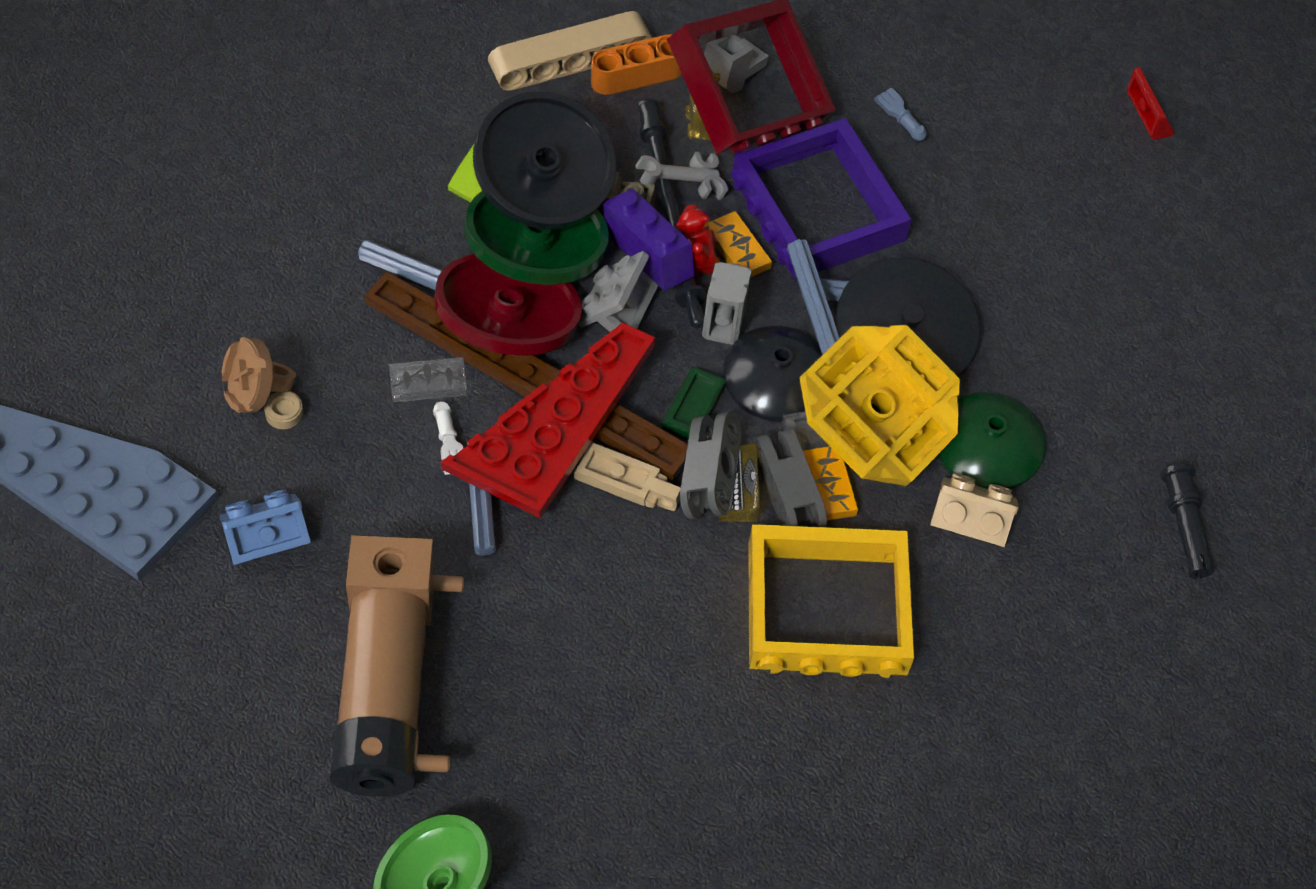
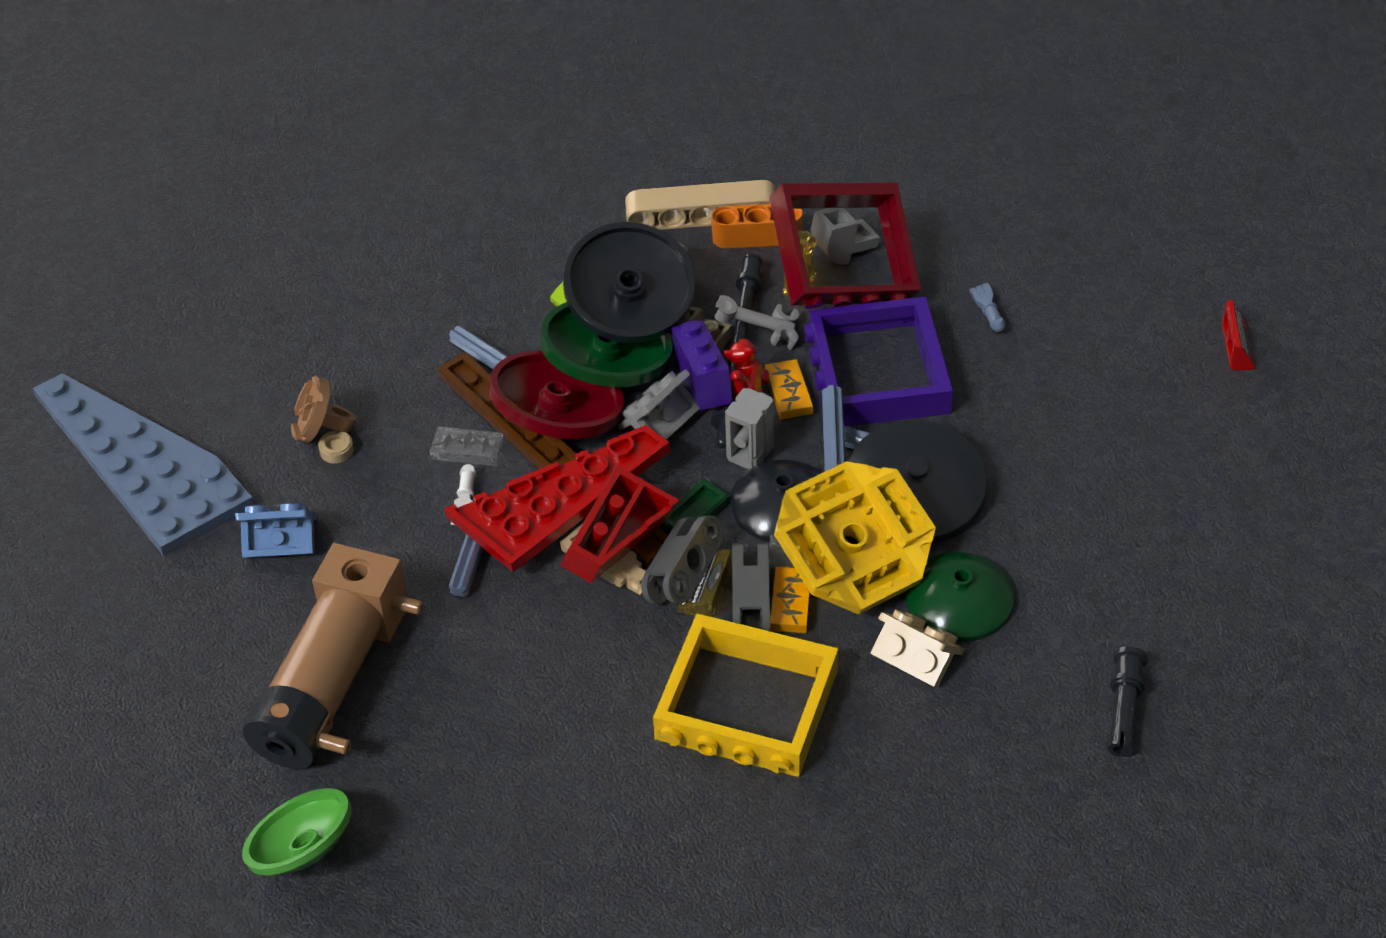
camera: 25 degrees right, 10 degrees down
none -> red wedge [560,465,679,583]

